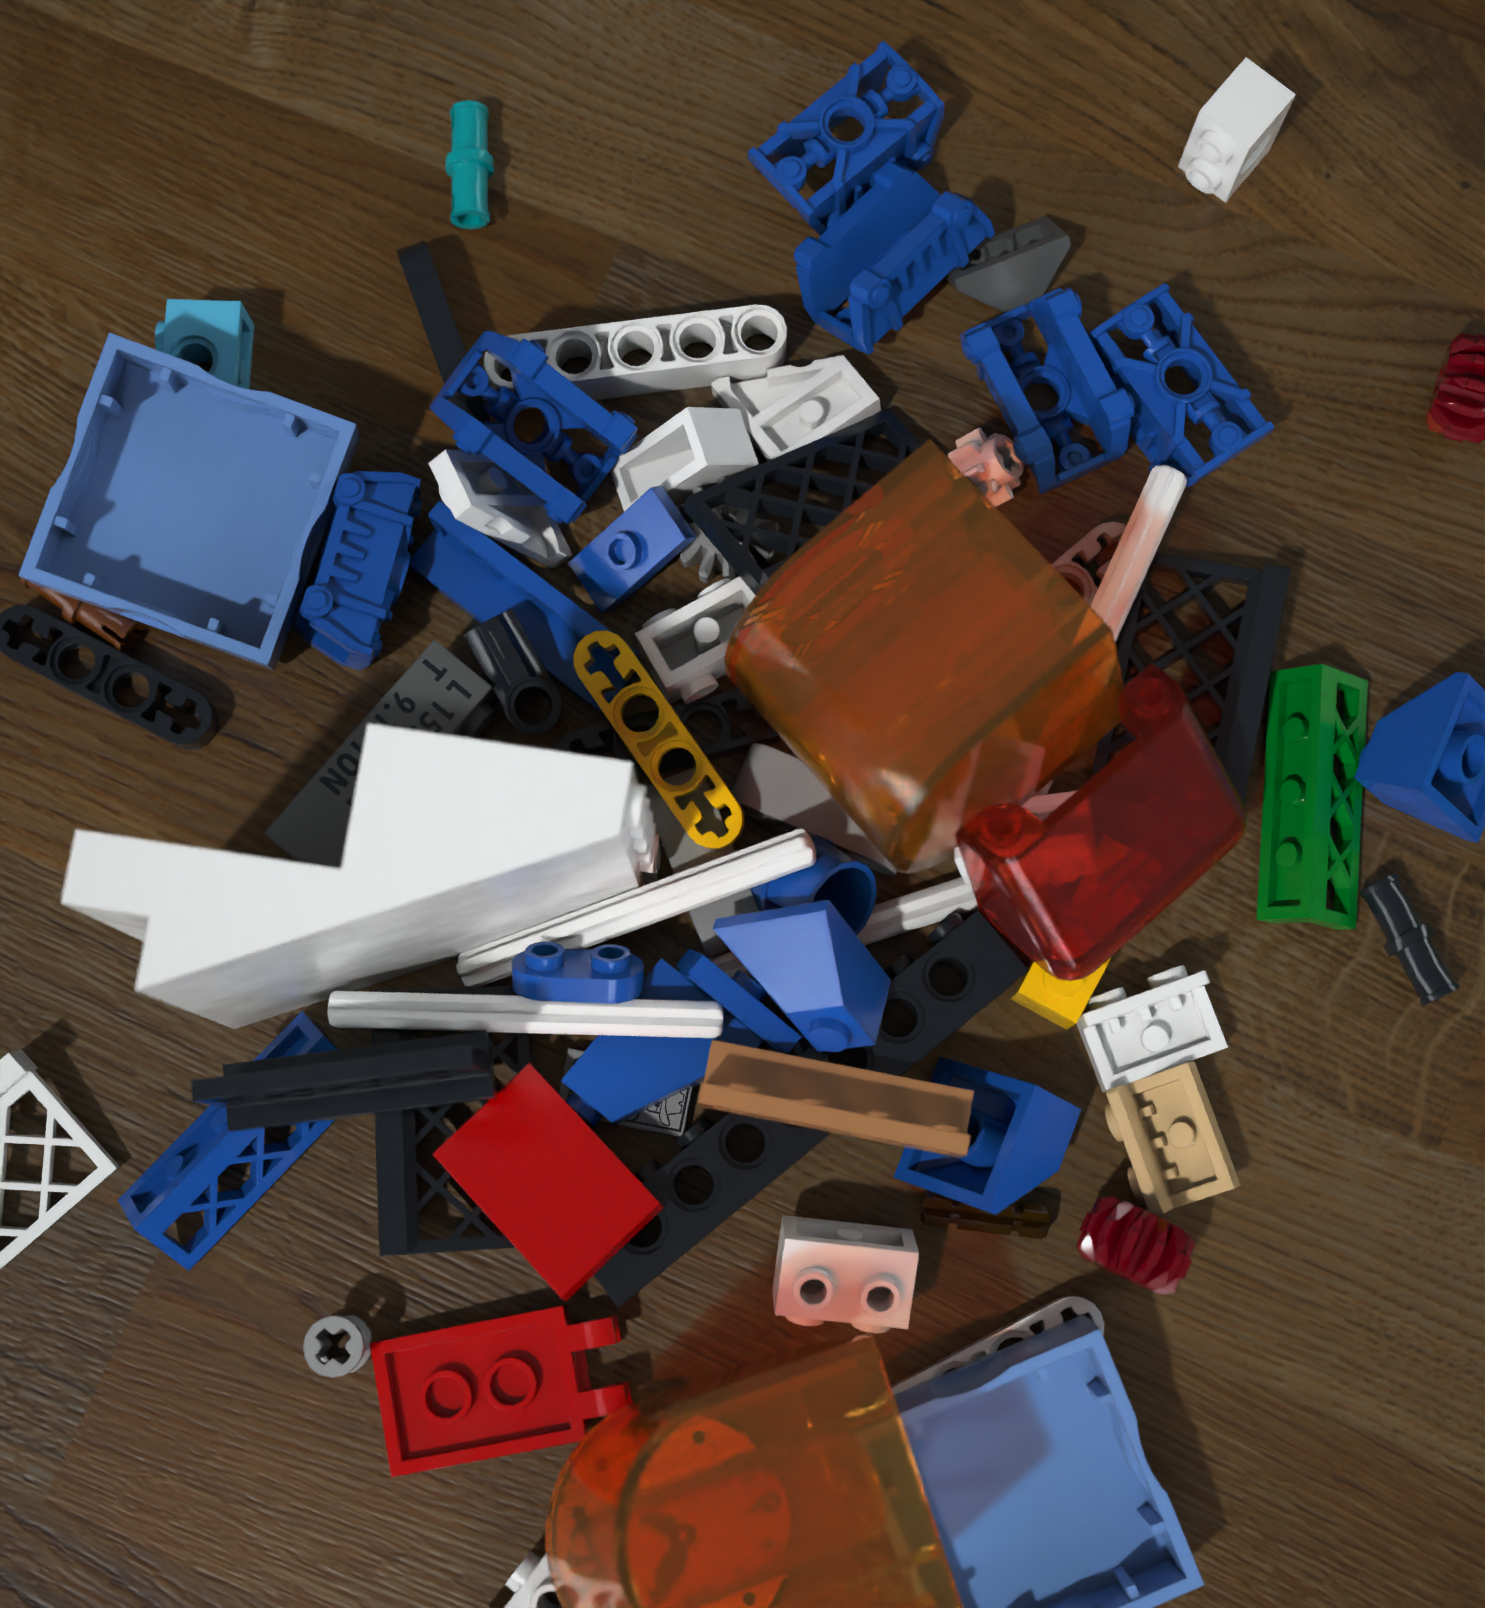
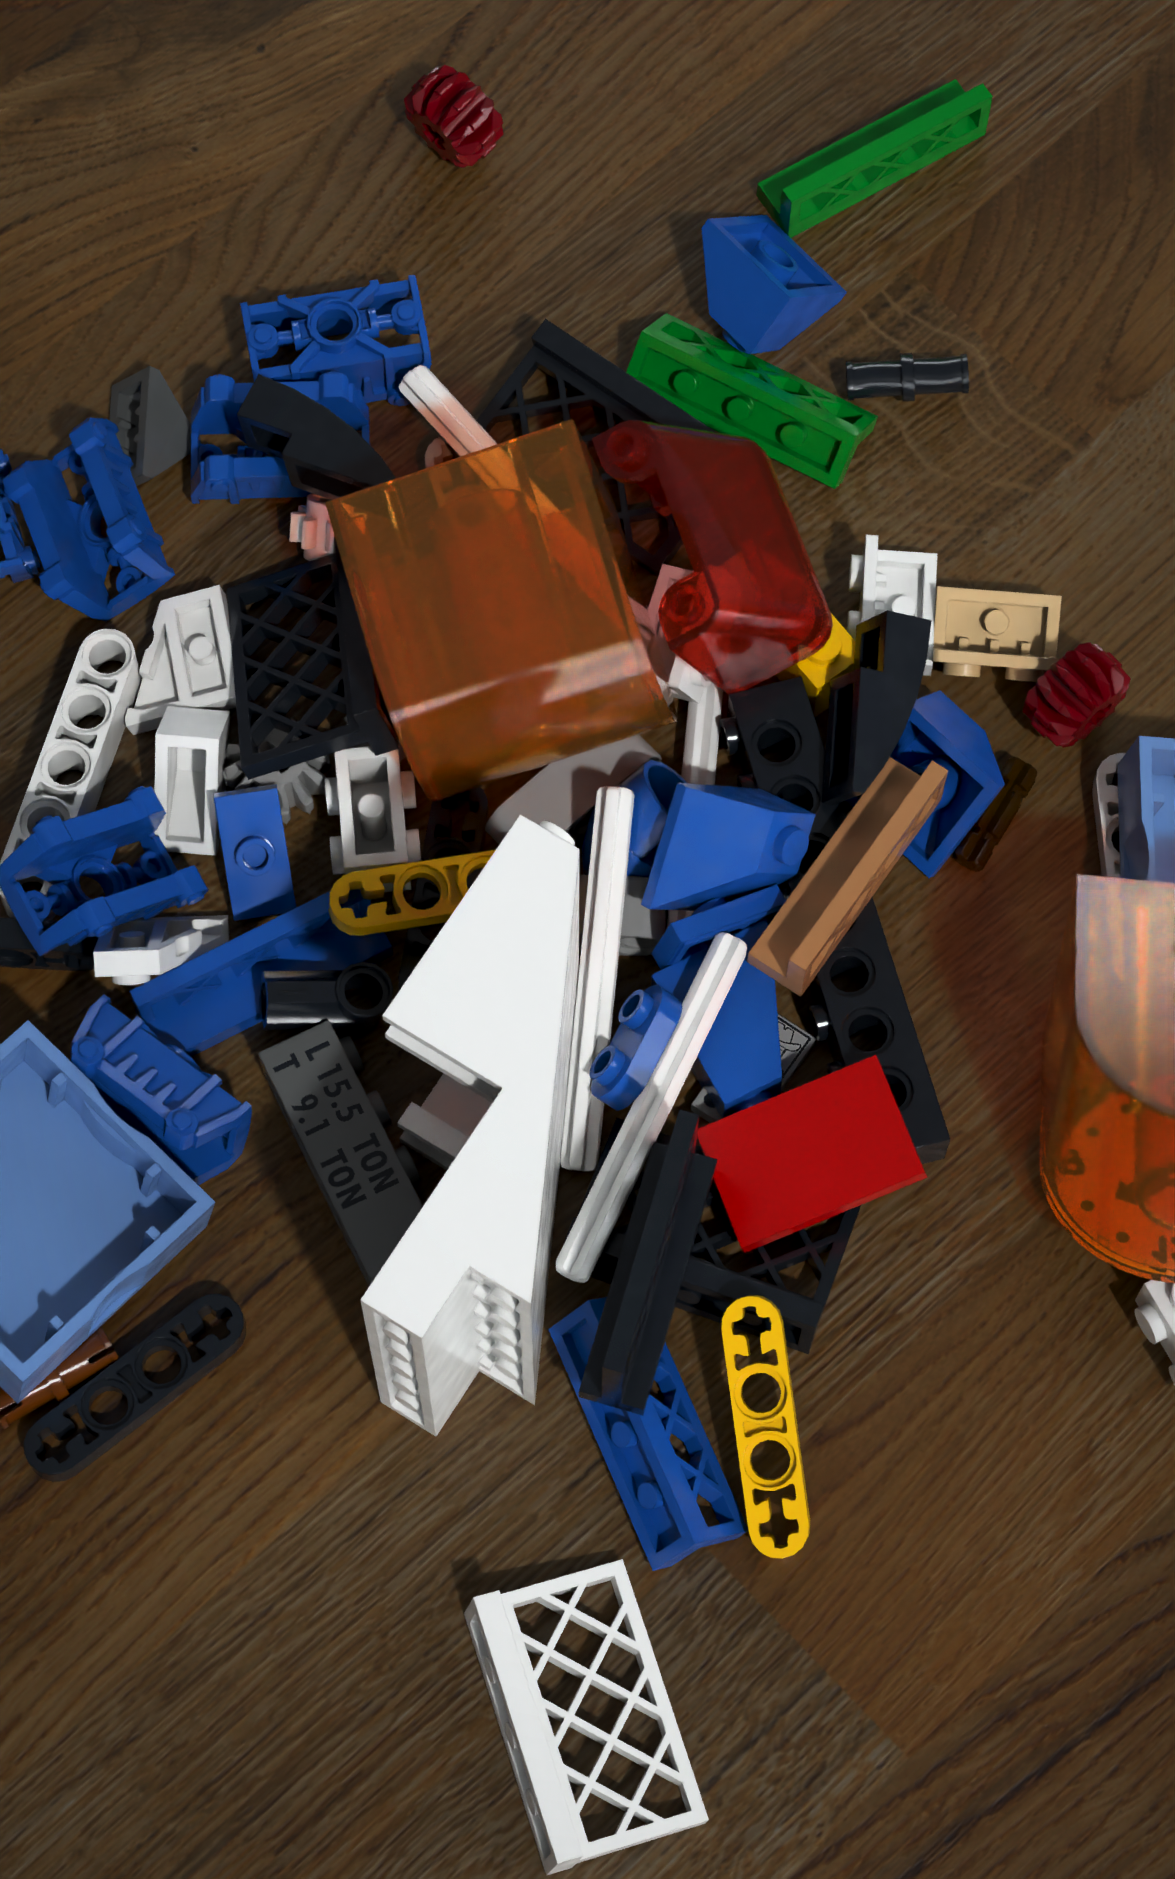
camera: 70 degrees left, 10 degrees down
light grey bush [303,1315,373,1378] -> none
red tile [370,1305,634,1477] -> none
brick [772,1215,919,1333] -> none
white brick [1178,57,1296,202] -> none
none -> black slope [237,374,409,525]
none -> yellow beam [721,1295,810,1559]
none -> black slope [822,610,932,805]

